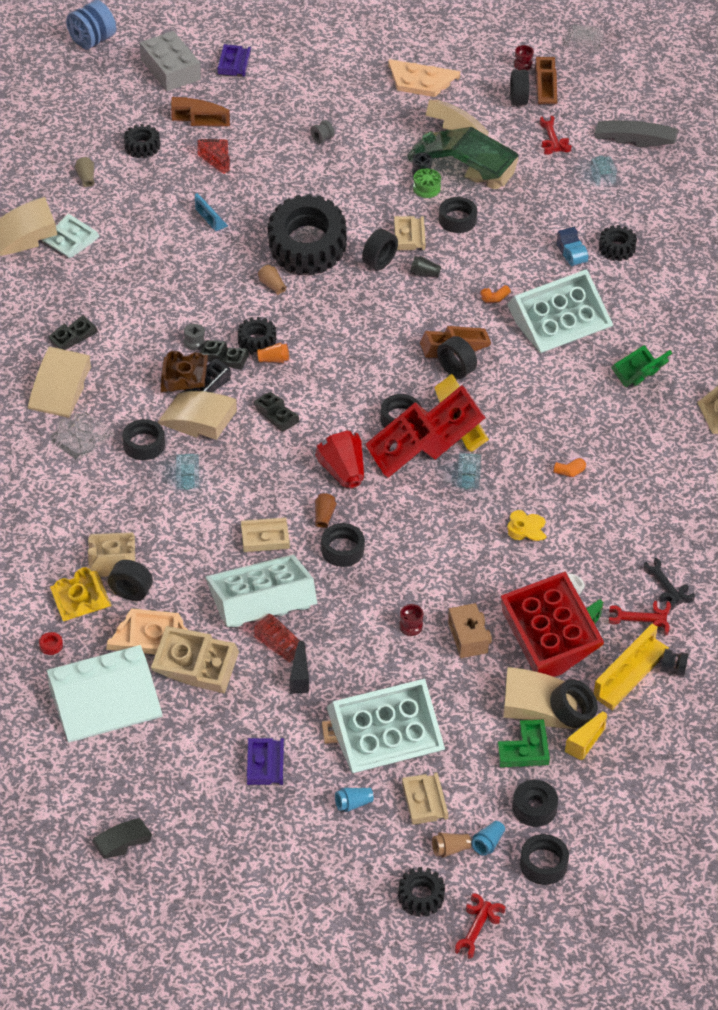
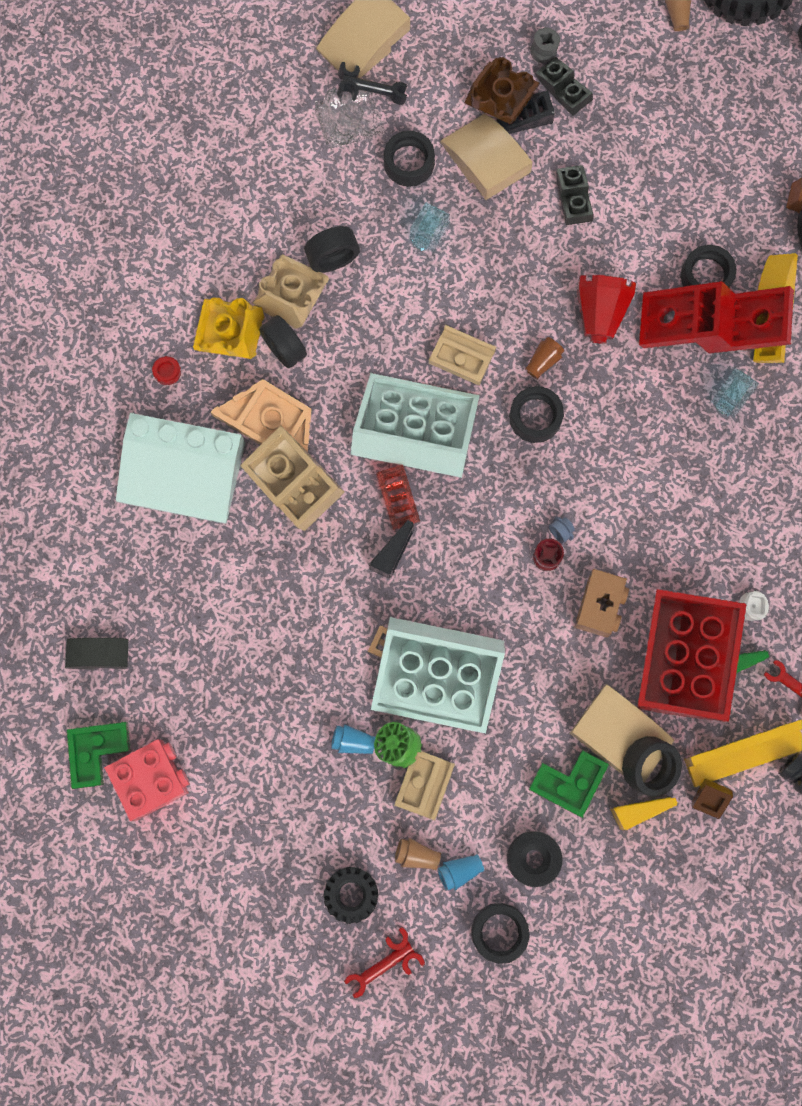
camera: 35 degrees right, 30 degrees up
black tyre [238,317,276,355] -> none
dark purple plate [247,738,284,785] -> none
orange cone [257,342,290,363] -> none
yellow plate [507,510,547,541] -> none
none -> green plate [67,722,131,789]
none -> coral brick [104,739,190,821]
none -> black tyre [304,226,360,273]
none -> black bar [337,62,407,105]
none -> bright green wheel [374,722,422,768]
none -> sand blue plate [549,517,575,544]
none -> reddish brown plate [691,779,733,819]

